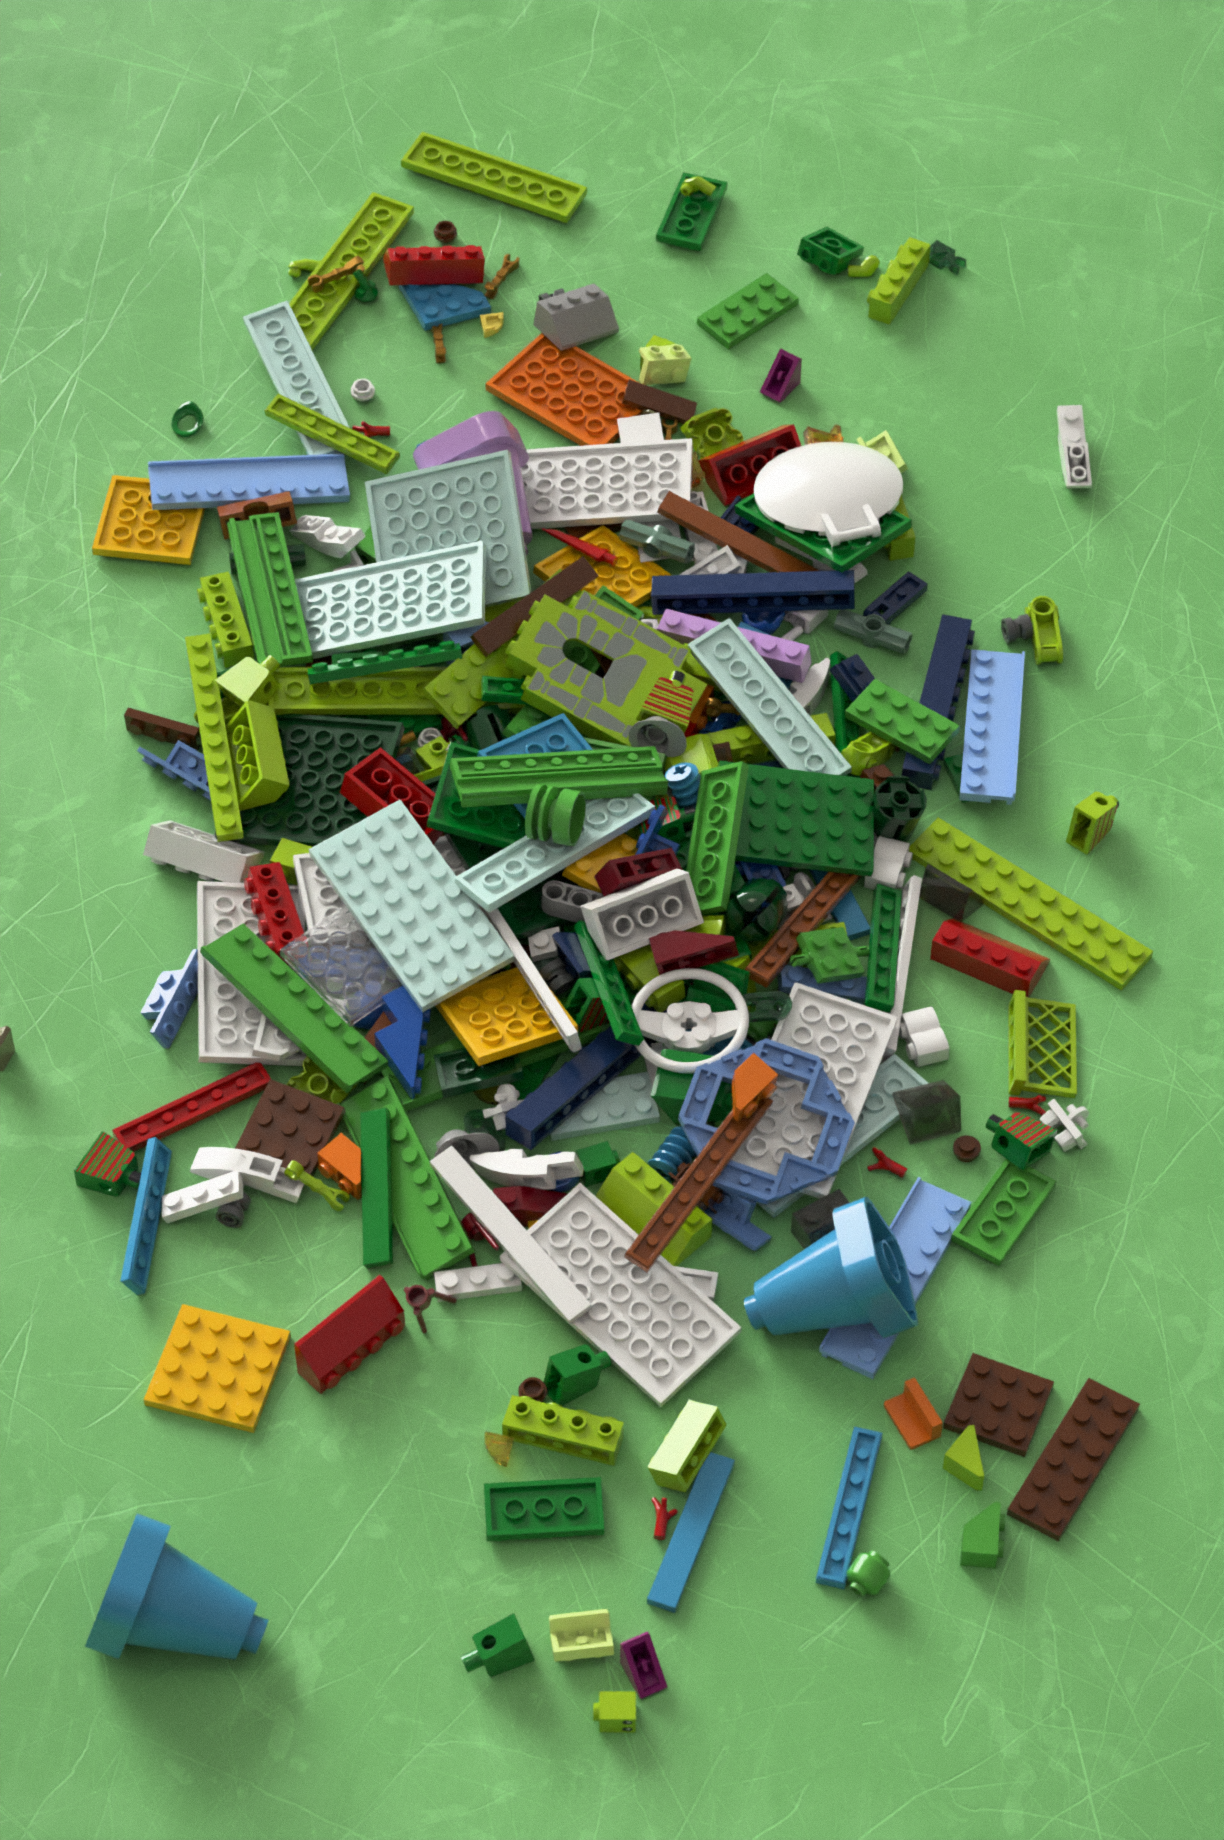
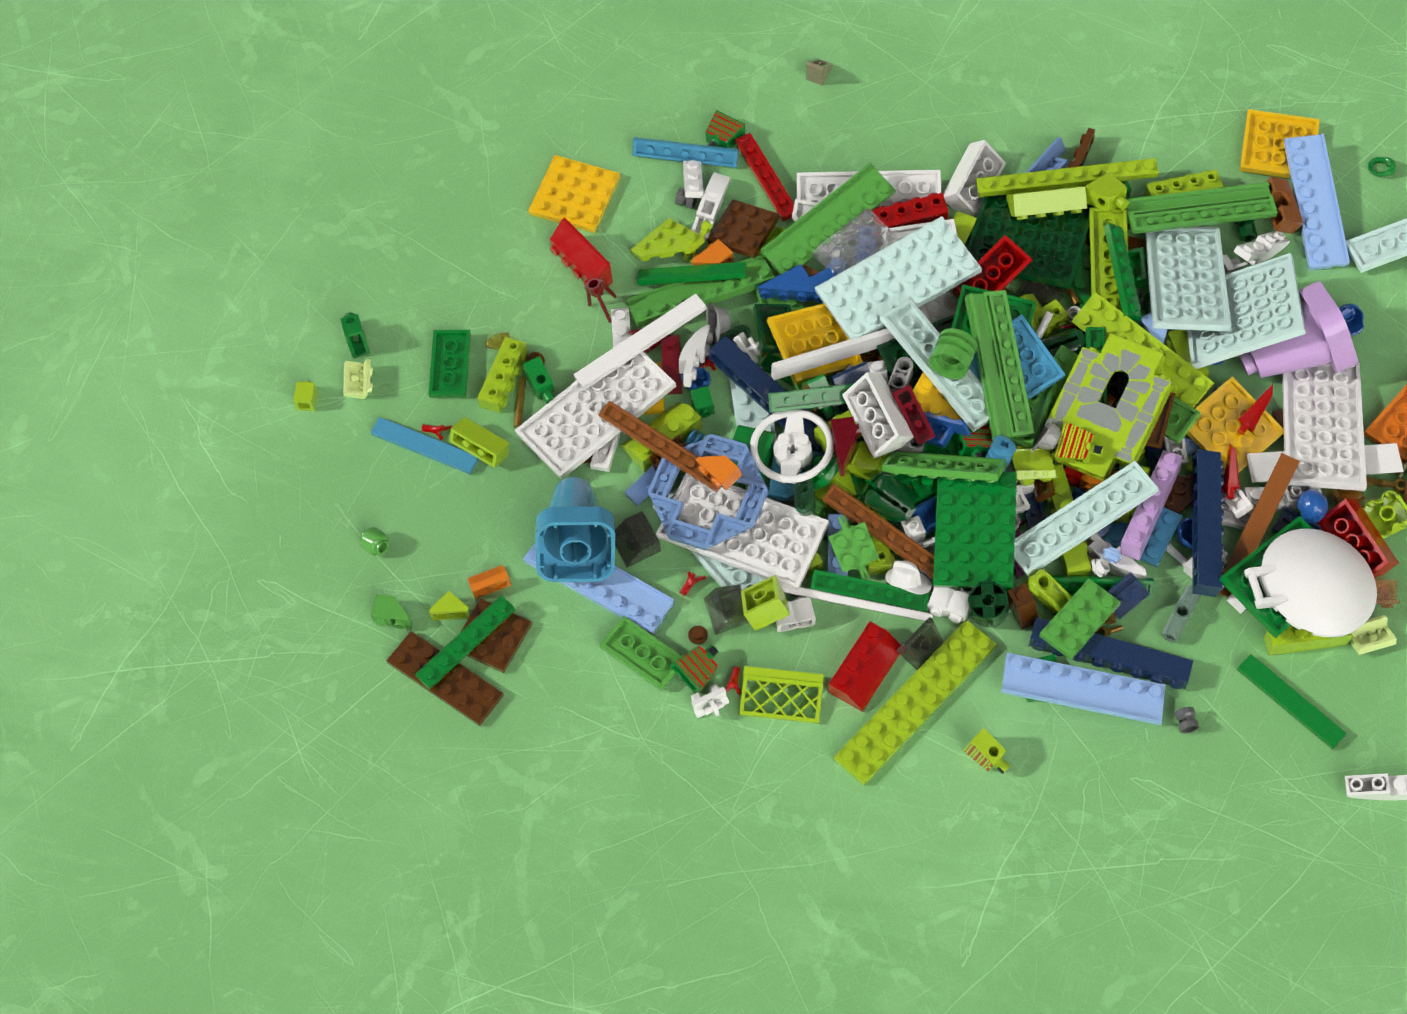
camera: 100 degrees right, 10 degrees up
dark azure cone [85,1513,268,1660] -> none
medium blue bracket [141,949,198,1048] -> none
lime tile [264,393,400,475] -> none
red bar [352,421,390,438] -> none
reddish brown tile [470,556,599,657] -> none
sand green piece [619,520,695,564] -> none
magenta slope [620,1631,668,1699] -> none
dark azure tile [816,1426,882,1590] -> none
dark blue plate [863,571,928,625] -> none
lime piece [1024,596,1063,665] -> none
none -> green plate [415,595,515,690]
none -> pearl gold bar [514,377,526,429]
none -> lime plate [630,218,705,262]
none -> lime slope [741,575,790,631]
none -> white piece [885,561,932,594]
none -> white plate [1091,558,1110,578]
none -> light blue plate [1102,547,1122,564]
none -> red bar [1221,443,1240,500]
none -> green tile [1237,654,1347,750]
none -> blue hair [1297,489,1328,524]

